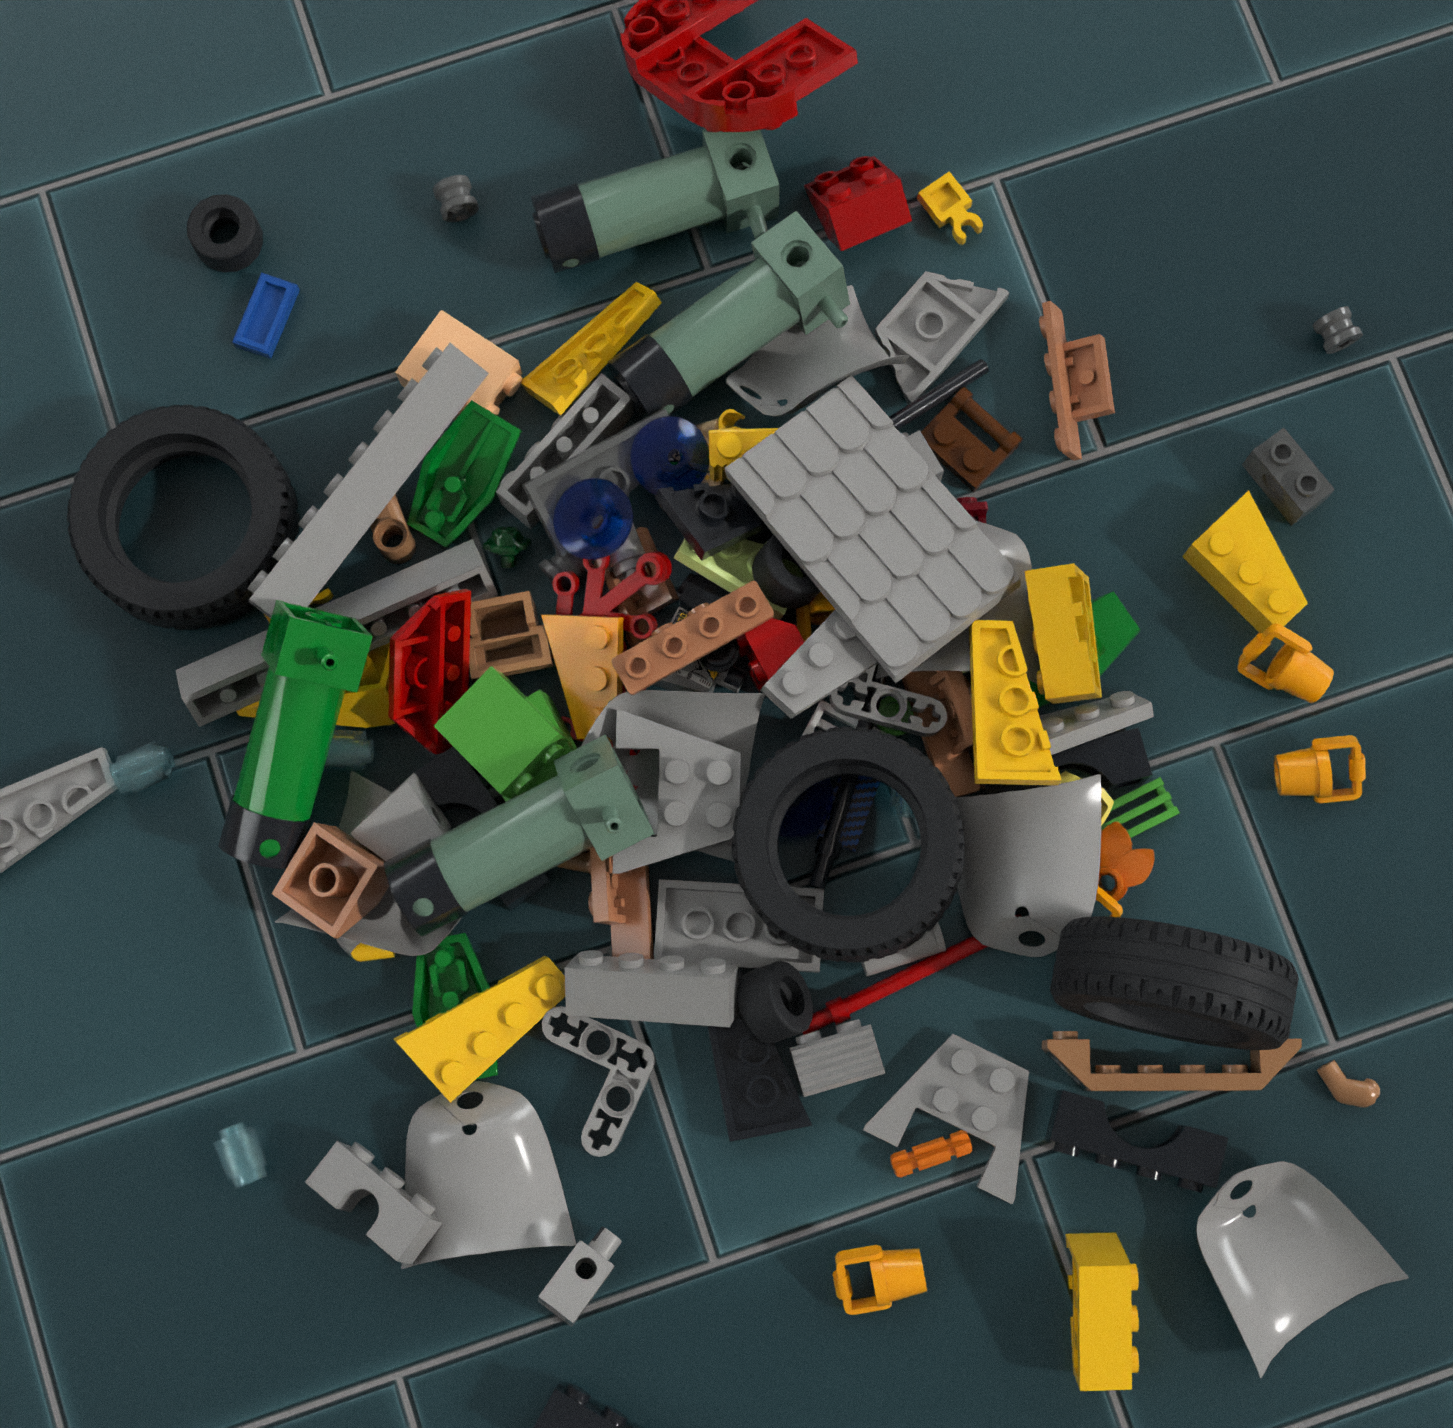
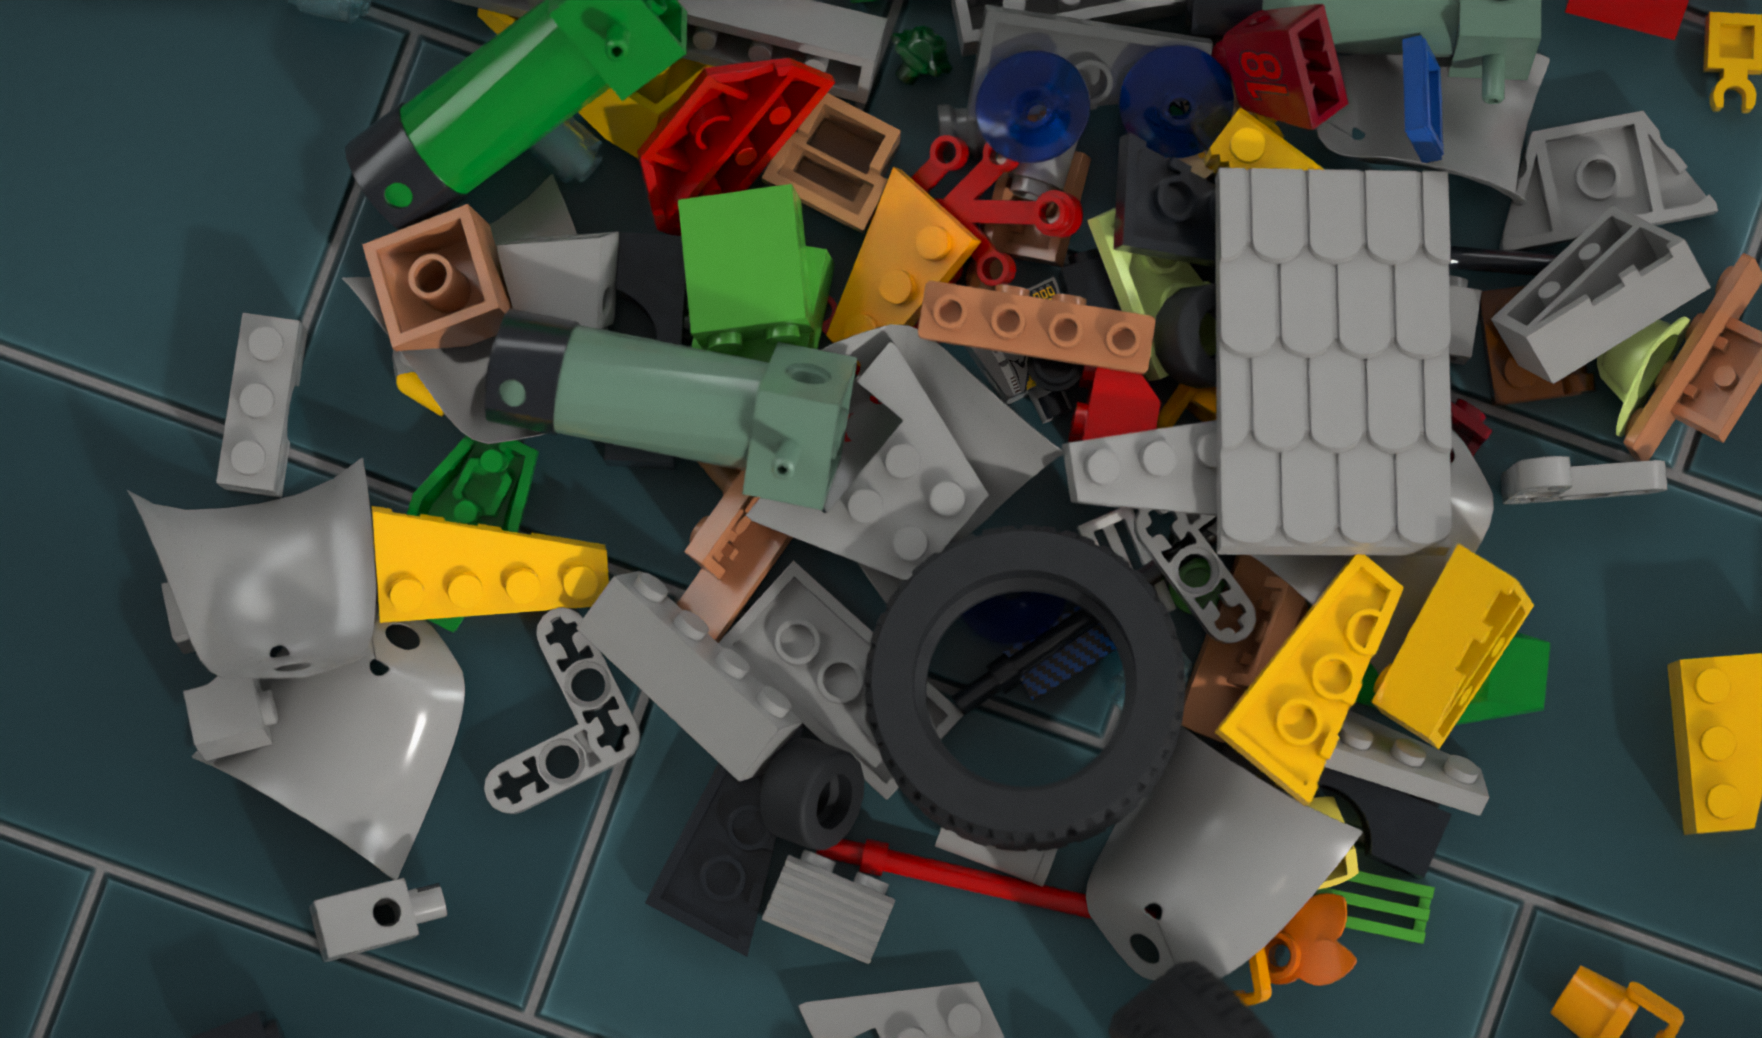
camera: 30 degrees right, 5 degrees up
clear light blue brick [214,1122,268,1189] -> none
light orange piece [1237,623,1334,703] -> none
none -> light grey piece [127,458,376,679]
none -> light grey arch [216,313,308,498]
none -> dark red torso [1211,4,1349,130]
none -> blue tile [1402,35,1444,163]
none -> light grey wedge [1491,205,1711,384]
none -> light grey beam [1500,456,1668,504]
none -> yellowish green piece [1597,316,1690,437]

